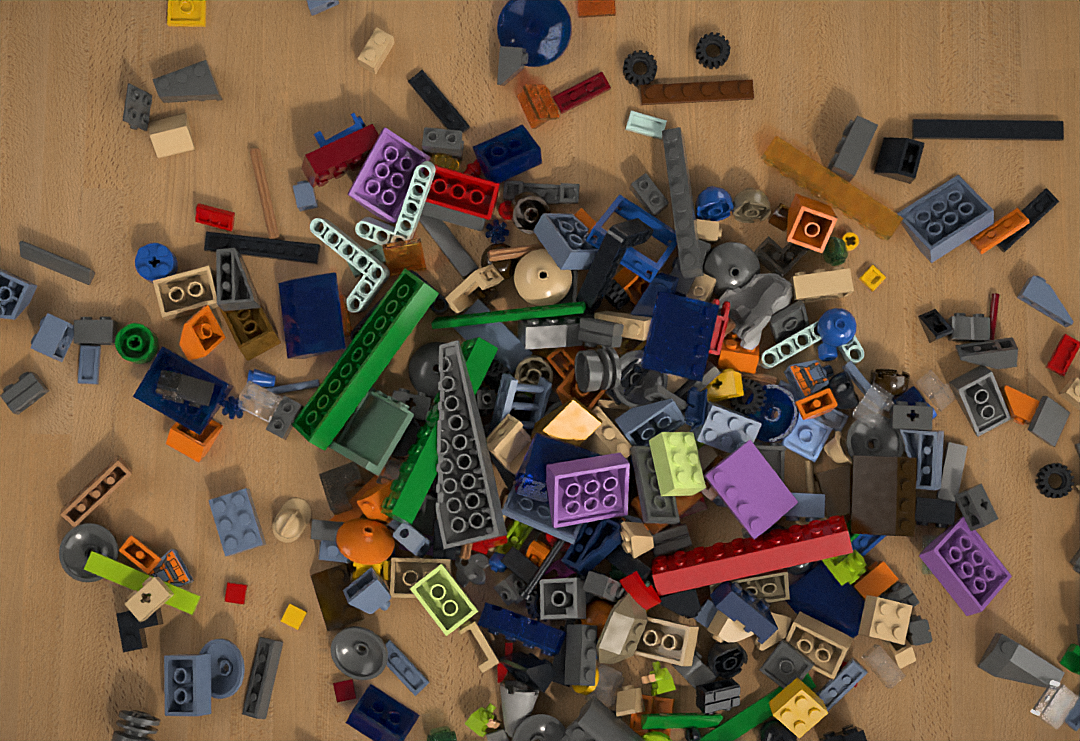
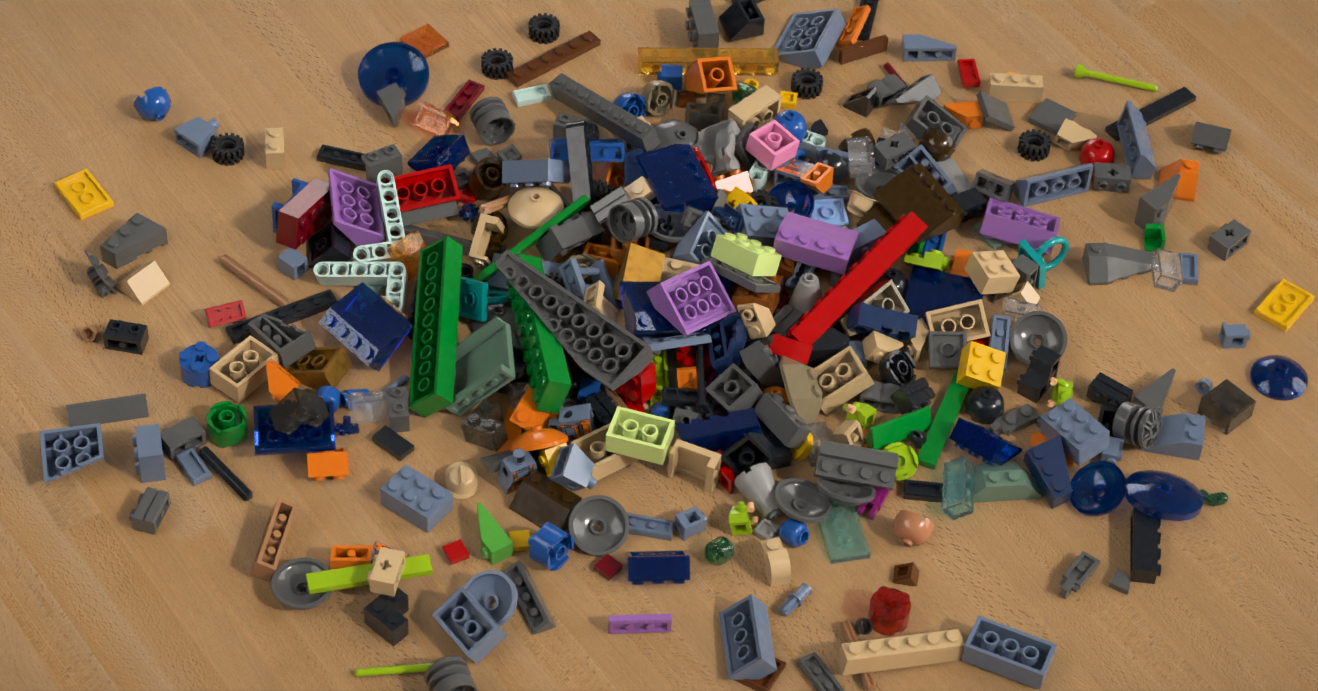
camera: 35 degrees left, 35 degrees down
none -> medium nougat hinge [81,325,99,342]
none -> black brick [103,319,149,355]
none -> black axle [199,446,253,501]
none -> black tyre [211,133,245,166]
none -> black slope [308,222,351,268]
none -> blue head [314,386,341,415]
none -> lime piece [354,663,433,677]
none -> black tile [372,425,414,461]
none -> teal tile [458,277,511,321]
none -> dark grey wheel [470,97,515,145]
none -> dark grey tile [471,147,496,164]
none -> bright green slope [477,502,513,565]
none -> blue brick [528,522,574,571]
none -> blue brick [657,64,683,90]
none -> sand blue brick [674,506,707,541]
none -> bright pink brick [745,120,800,171]
none -> light grey cone [788,273,822,314]
none -> black tyre [791,68,823,100]
none -> black tile [810,119,828,136]
none -> reddish brown tile [838,34,888,65]
none -> dark brown cylinder [919,128,956,162]
none -> dark grey dish [1010,311,1067,366]
none -> sand blue slope [1014,163,1094,207]
none -> teal tile [1018,236,1069,289]

